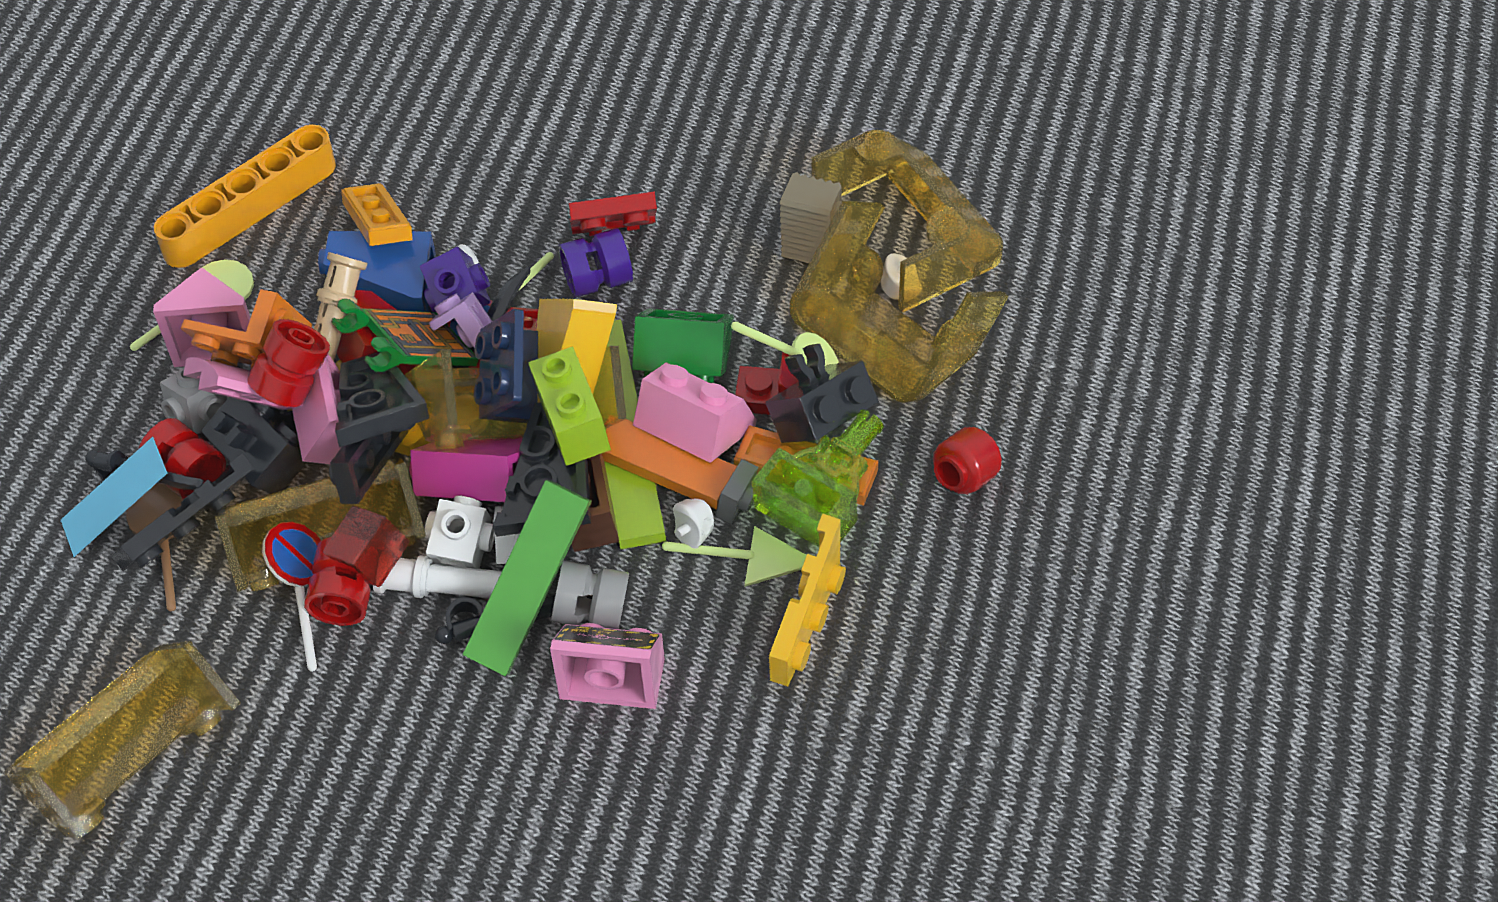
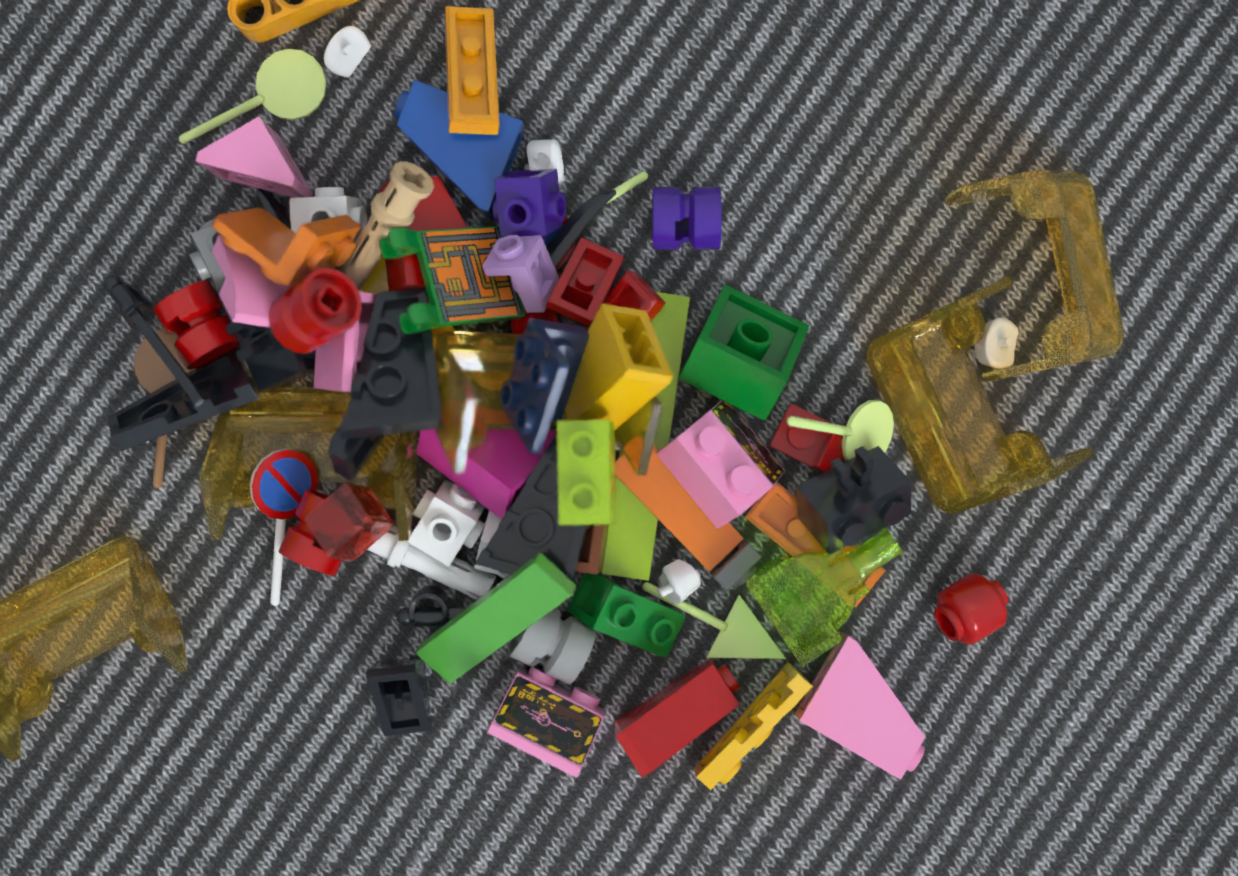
camera: 20 degrees right, 35 degrees up
medium azure sticker [61,437,167,557] -> none
red plate [569,191,657,236] -> none
dark tan brick [780,172,849,268] -> none
none -> white piece [324,26,371,78]
none -> black slope [366,657,431,736]
none -> green bracket [566,573,685,658]
none -> red slope [615,658,741,778]
none -> bright pink slope [794,632,925,780]

